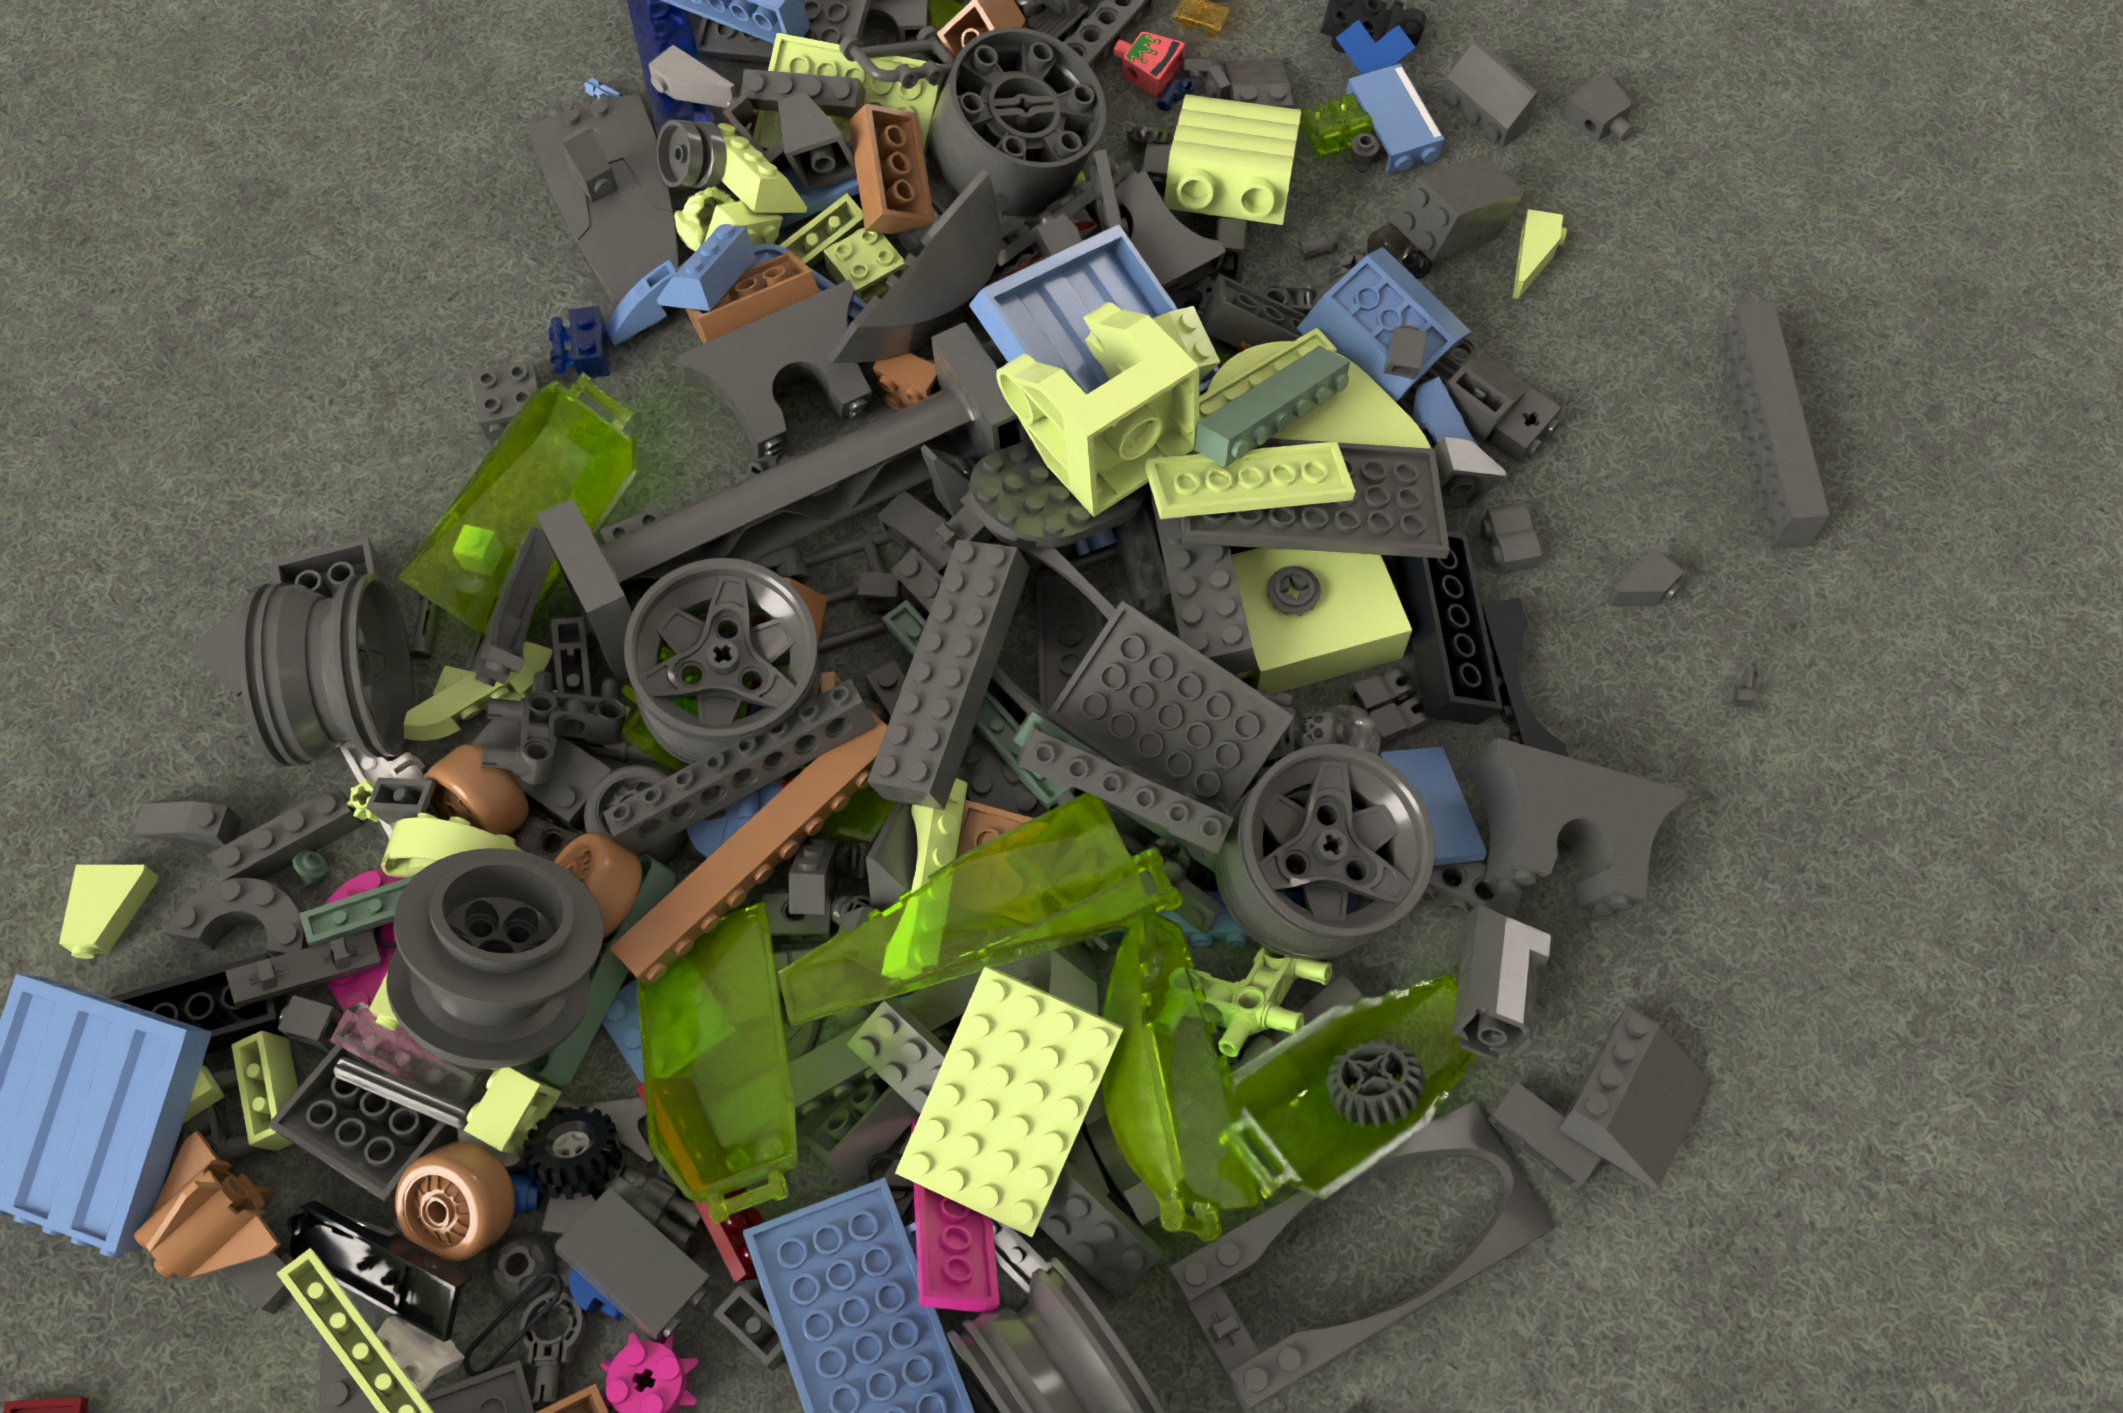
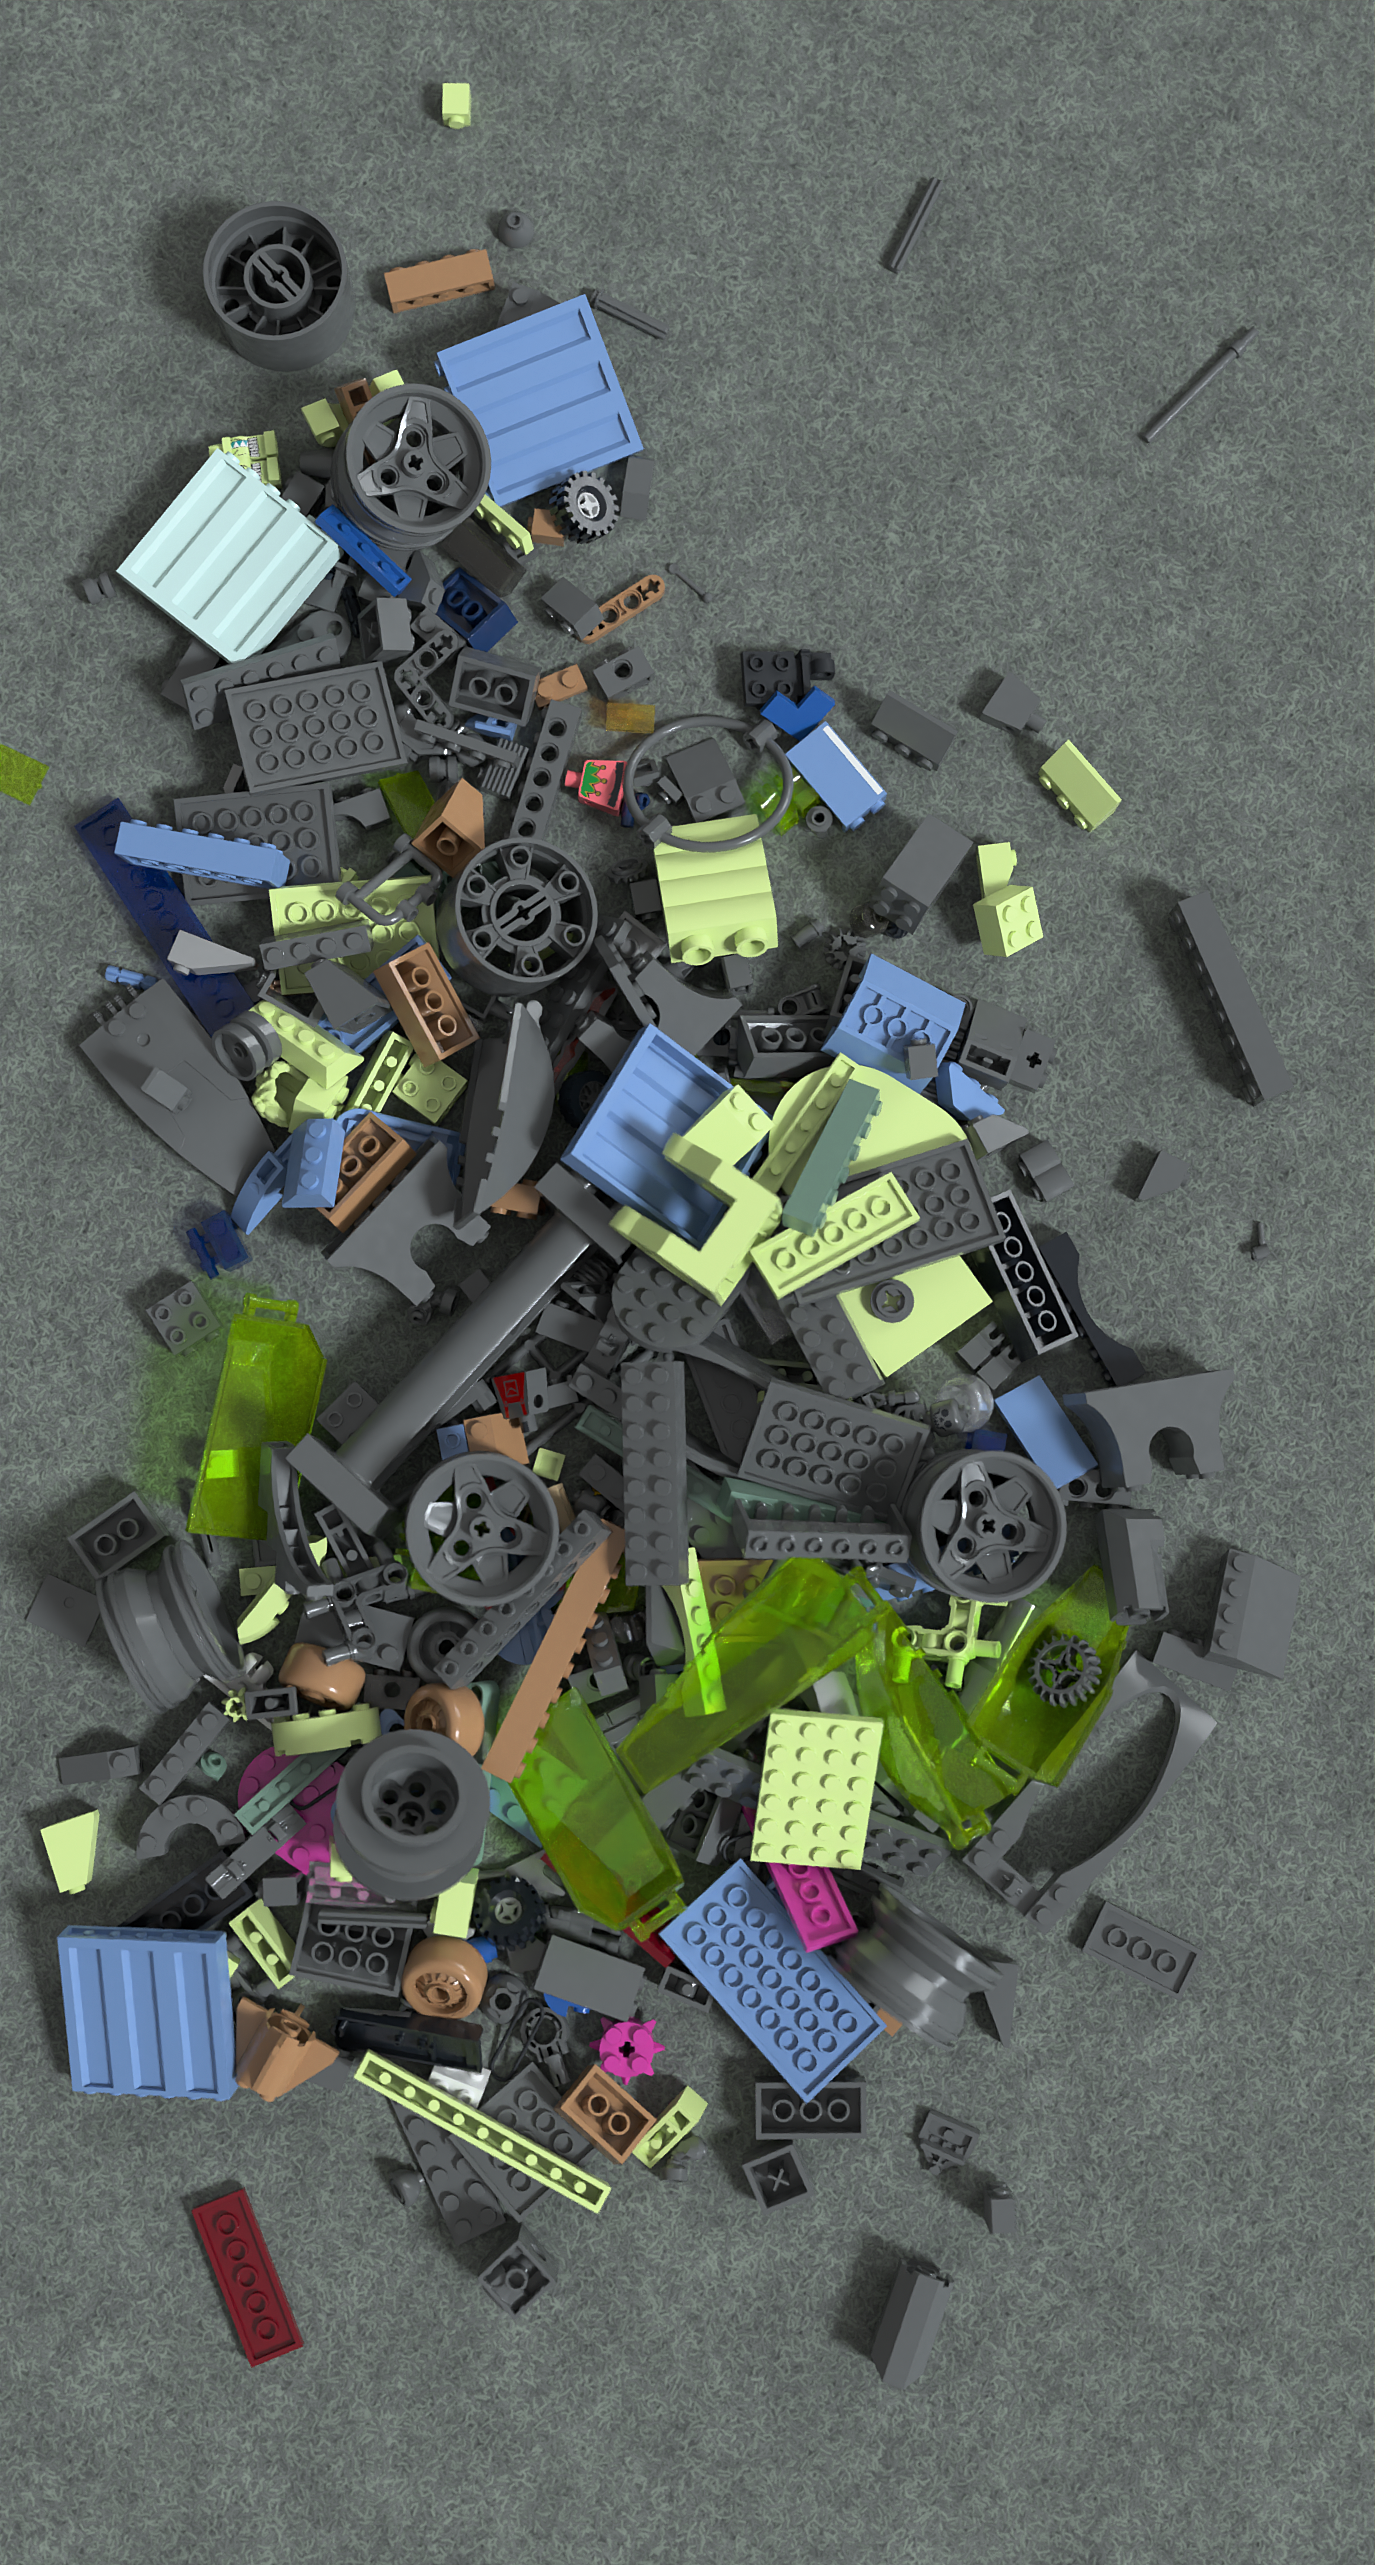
camera: 20 degrees left, 20 degrees up
none -> dark grey torso [491,1368,549,1433]
none -> yellowish green tile [532,1448,566,1481]
none -> dark grey piece [623,716,794,853]
none -> yellowish green brick [973,885,1043,957]
none -> yellowish green slope [1038,740,1121,832]

